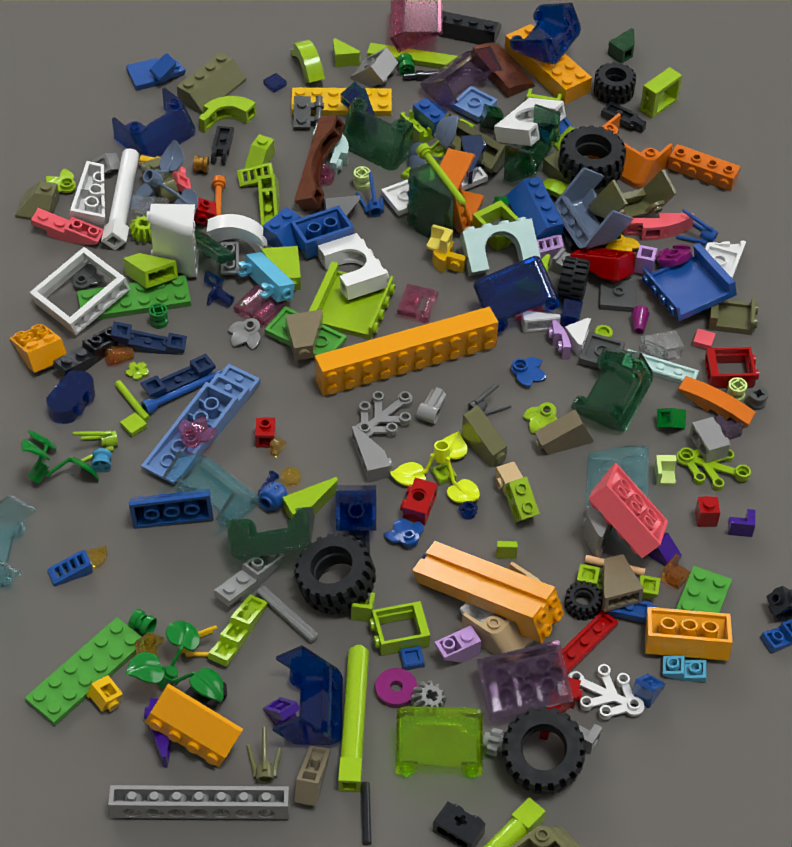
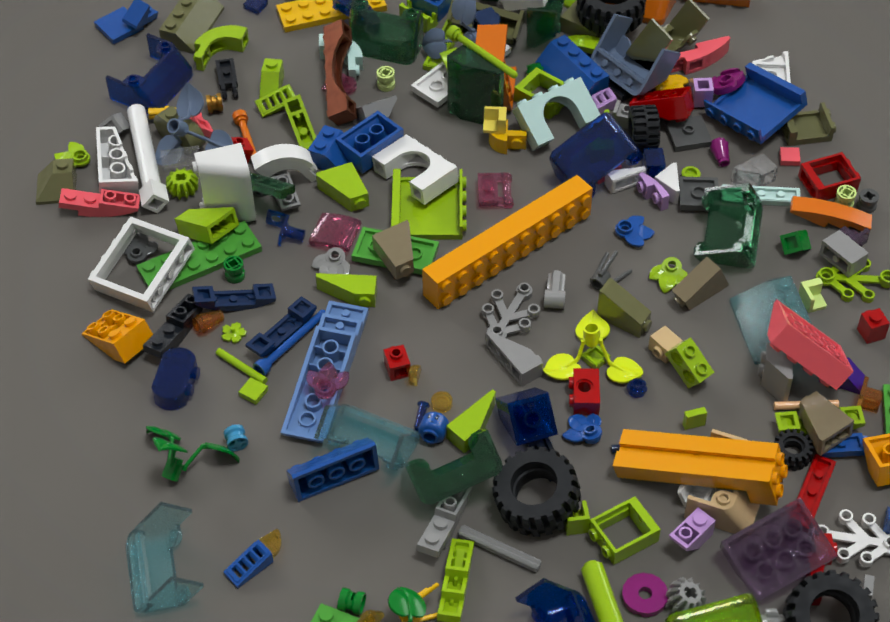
camera: 15 degrees left, 0 degrees up
lime plant [72,431,118,462] -> none
medium azure brick [237,252,295,302] -> none
dark grey plate [293,96,324,130] -> none
blue plant [356,172,384,217] -> none
blue tile [400,646,425,670] -> none
blue plant [676,209,718,245] -> none
none -> lime slope [316,273,377,307]

